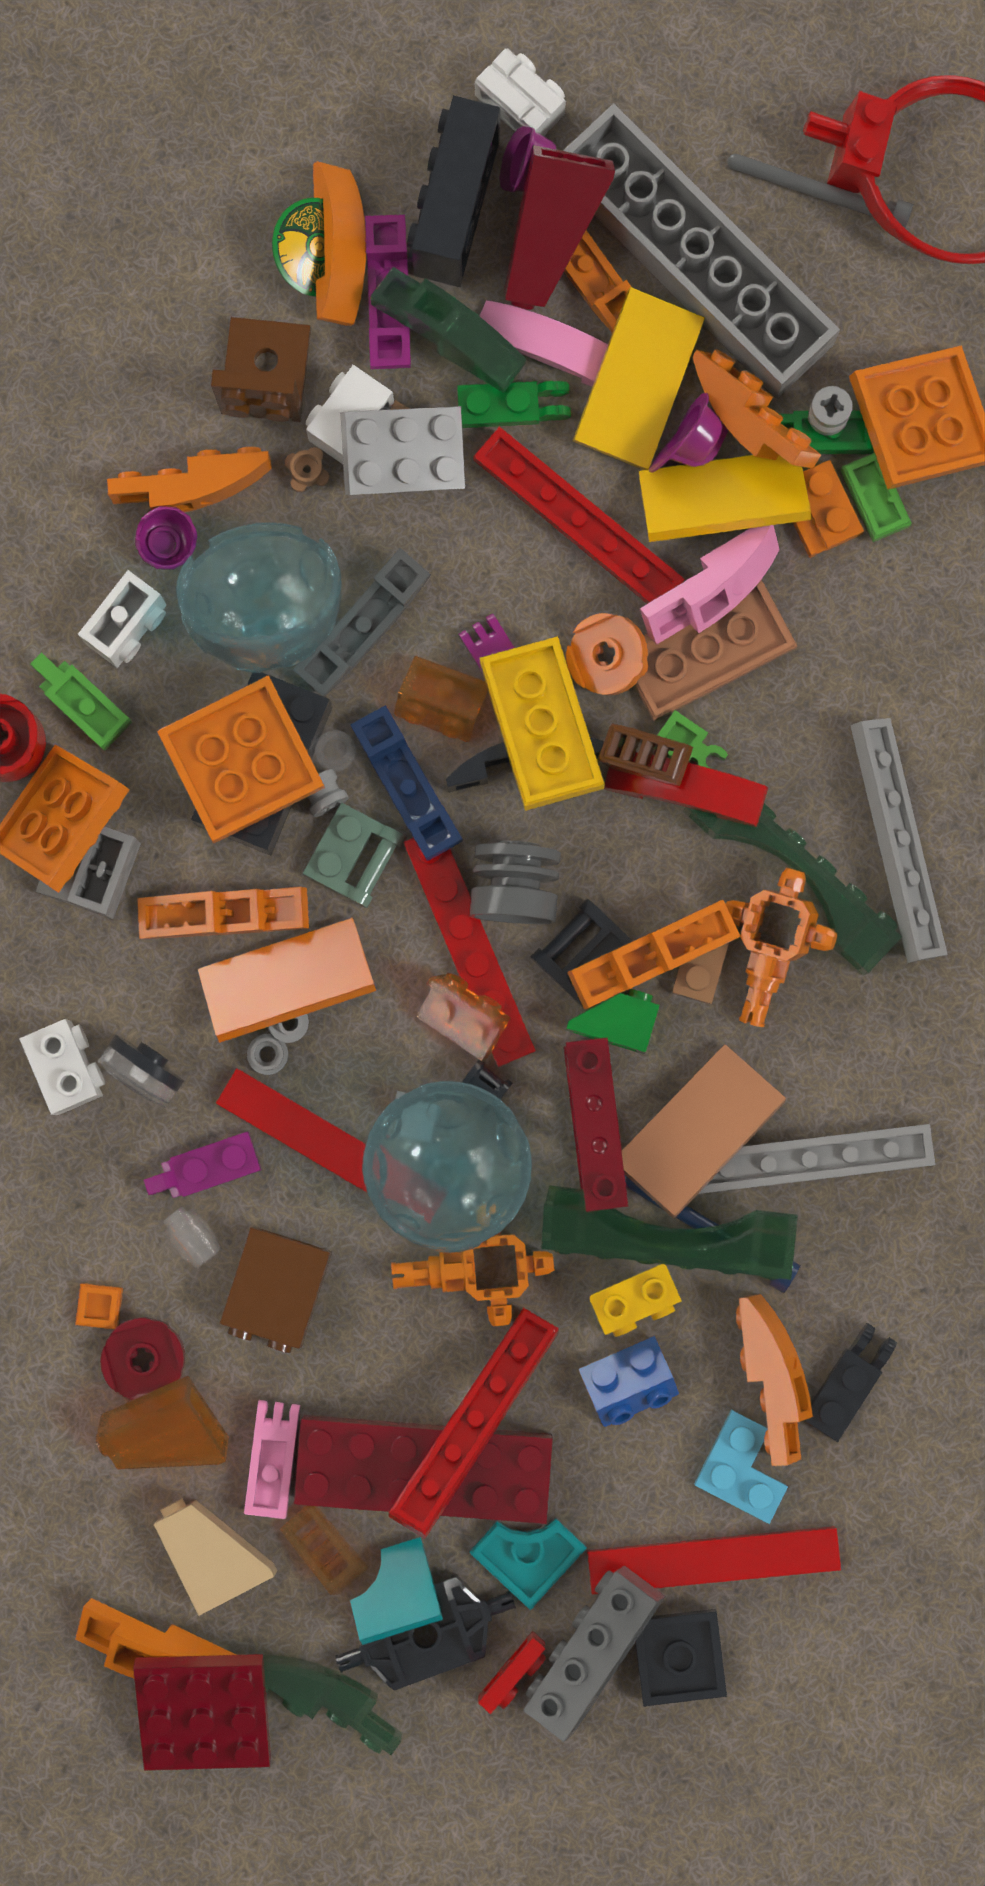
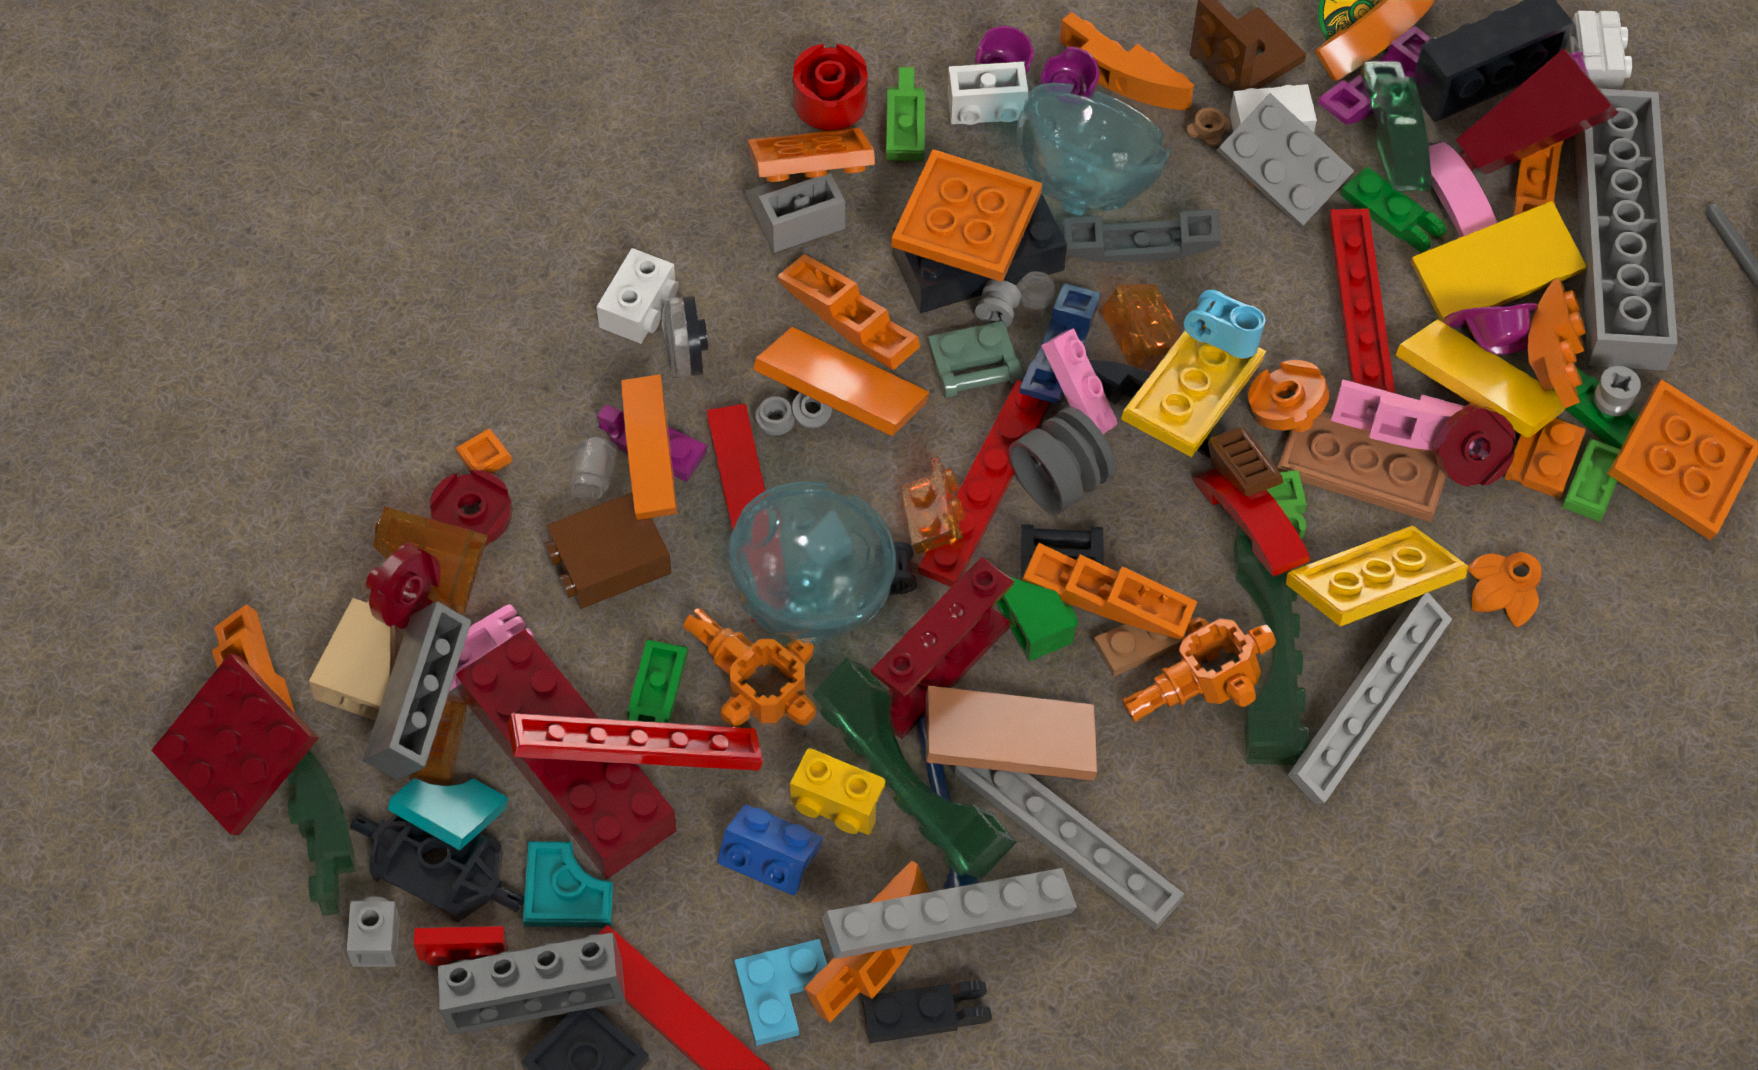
camera: 45 degrees right, 25 degrees down
none -> light grey brick [346,897,400,967]
none -> dark grey brick [362,601,471,780]
none -> dark red plate [366,542,441,629]
none -> orange slope [621,374,678,520]
none -> green hinge [627,640,688,723]
none -> light grey plate [822,868,1077,959]
none -> magenta hair [974,25,1034,74]
none -> bright pink hinge [1041,328,1117,434]
none -> medium azure piece [1184,290,1266,358]
none -> yellow tile [1286,525,1468,627]
none -> dark red plate [1432,404,1516,487]
none -> orange plate [1467,552,1542,628]

